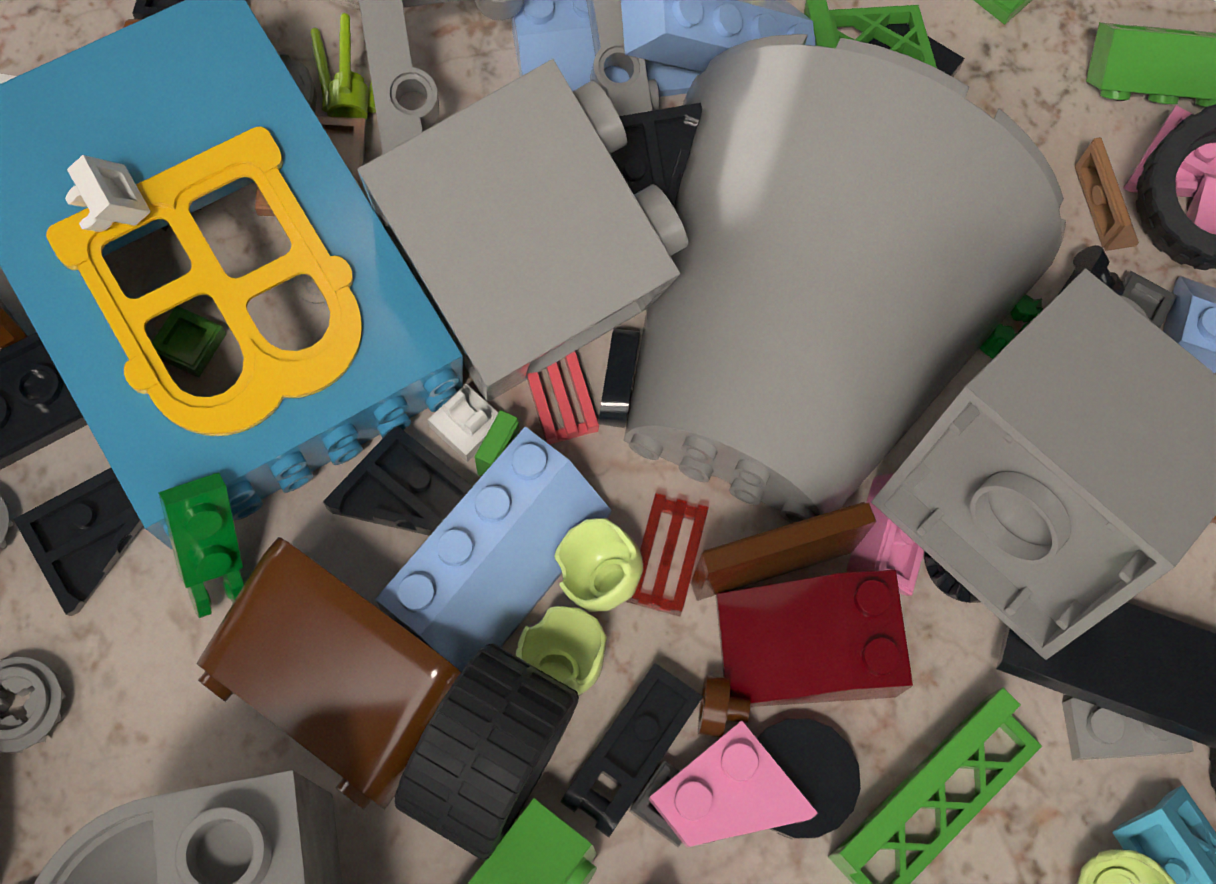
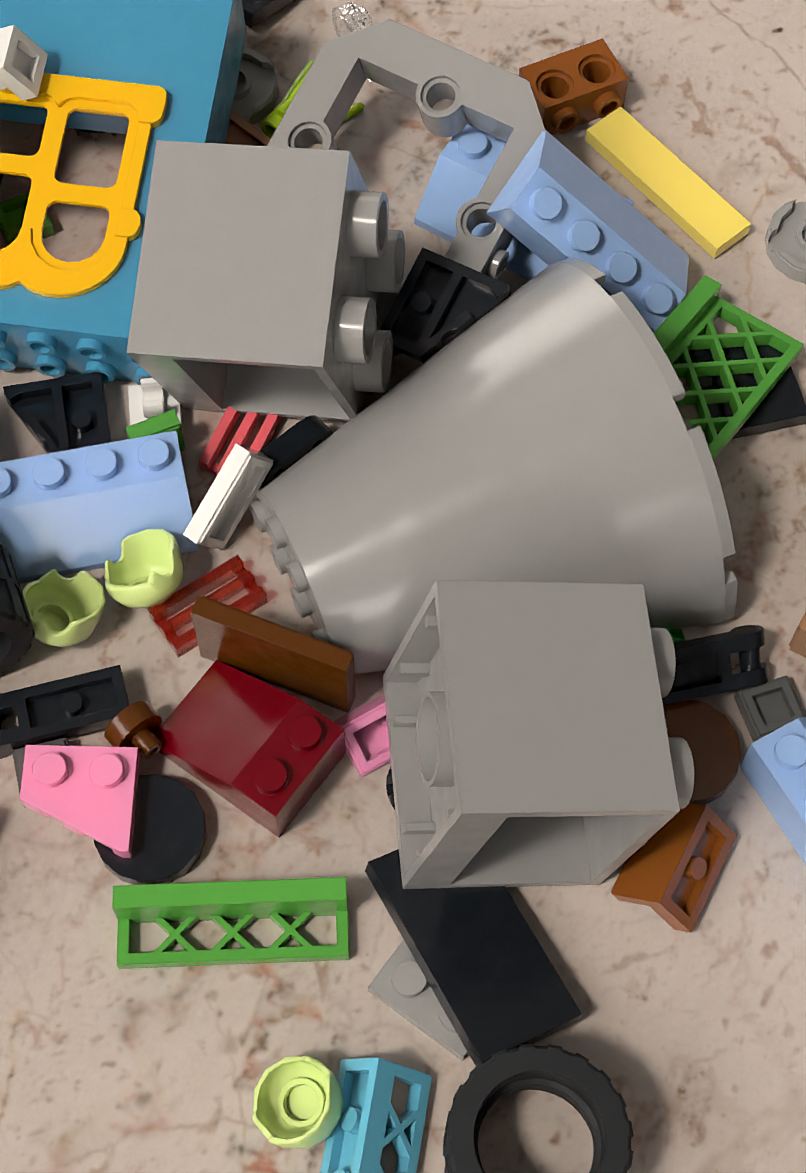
camera: 45 degrees right, 5 degrees down
none -> white tile [183,443,273,550]

